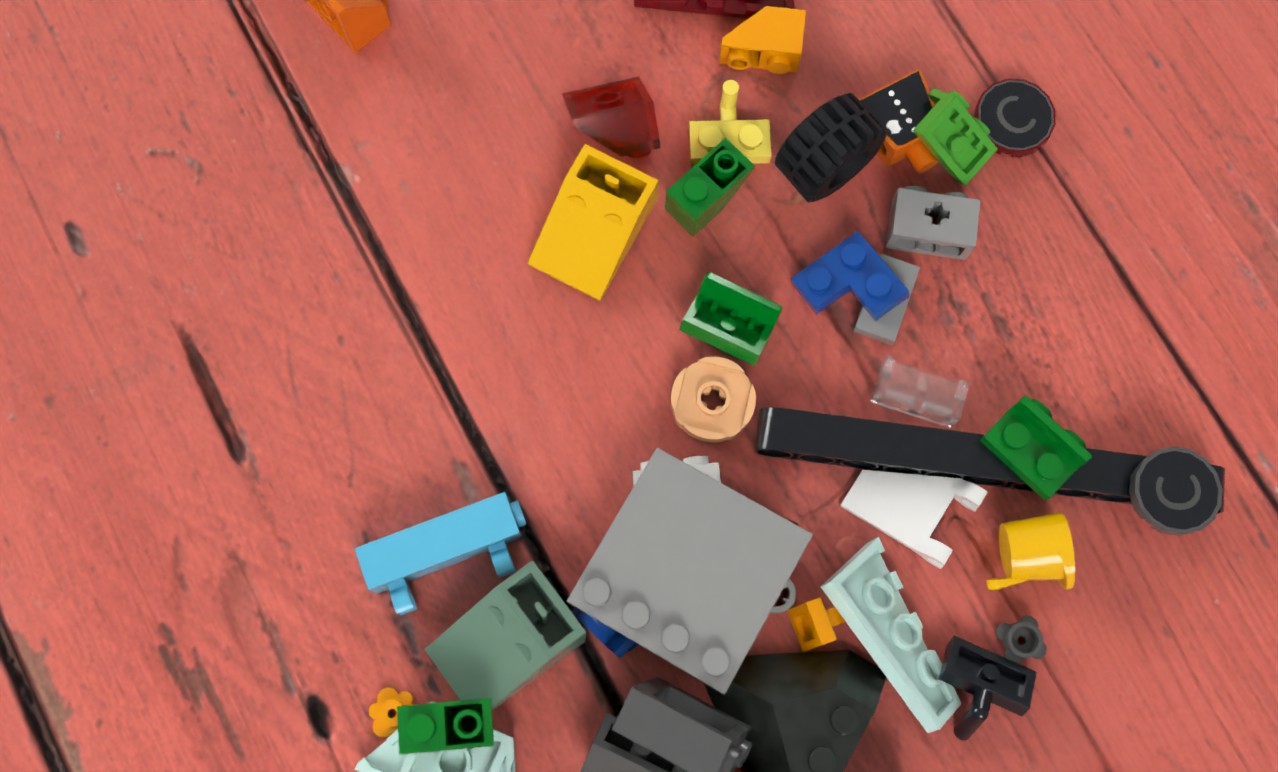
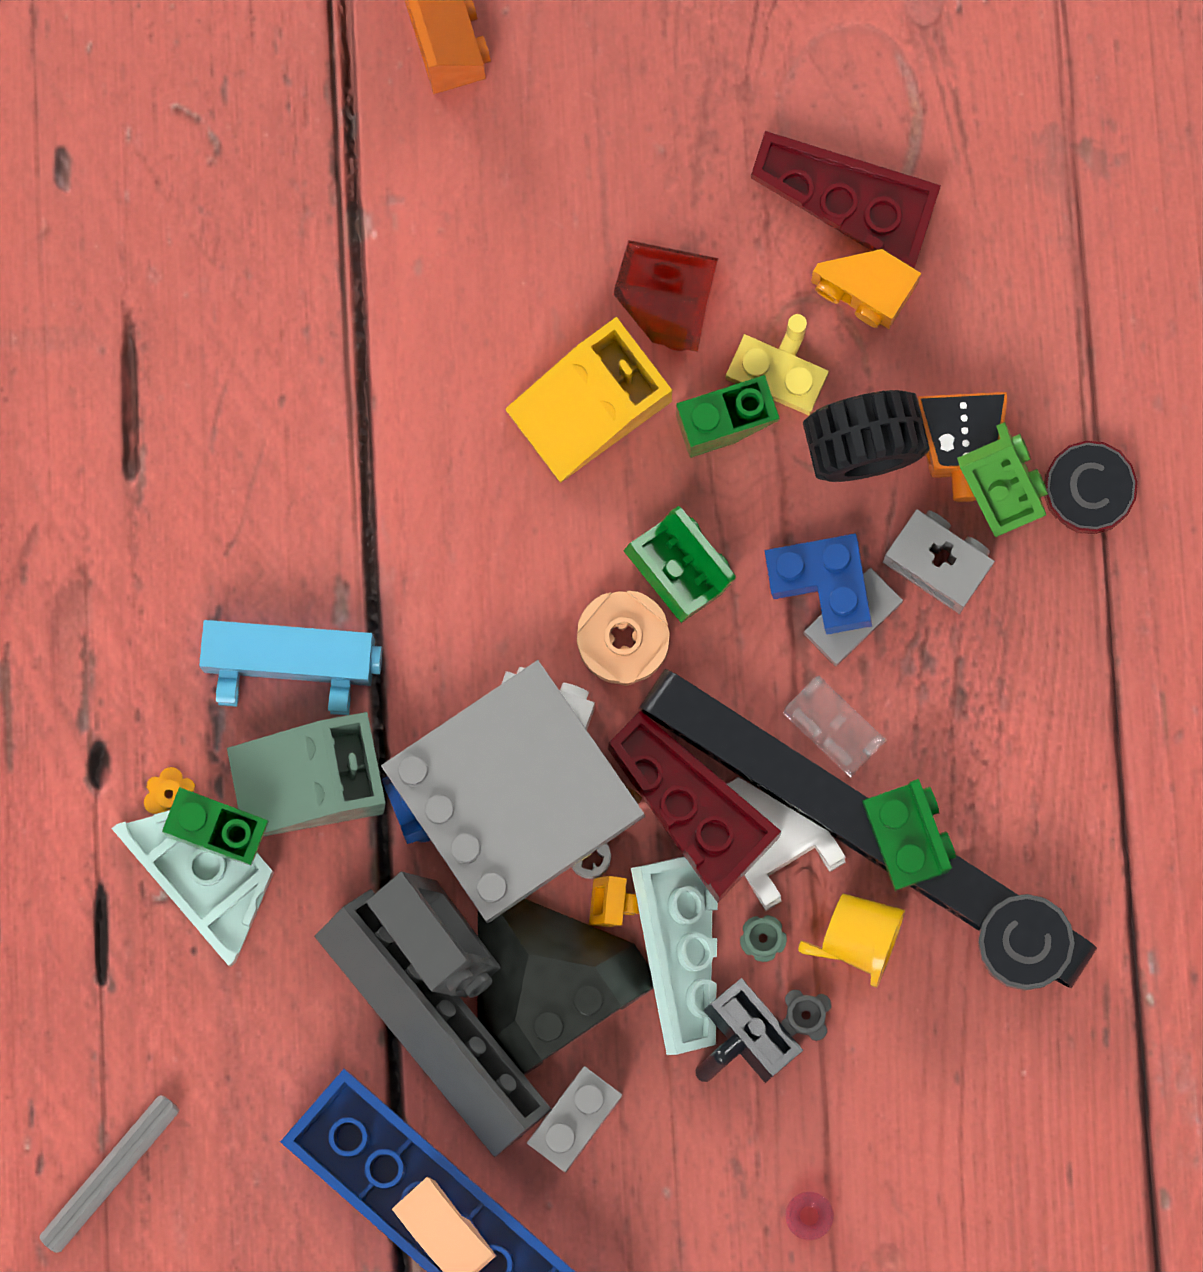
camera: 30 degrees right, 5 degrees up
none -> dark red wing [608,711,782,903]
none -> sand green plate [740,915,787,962]

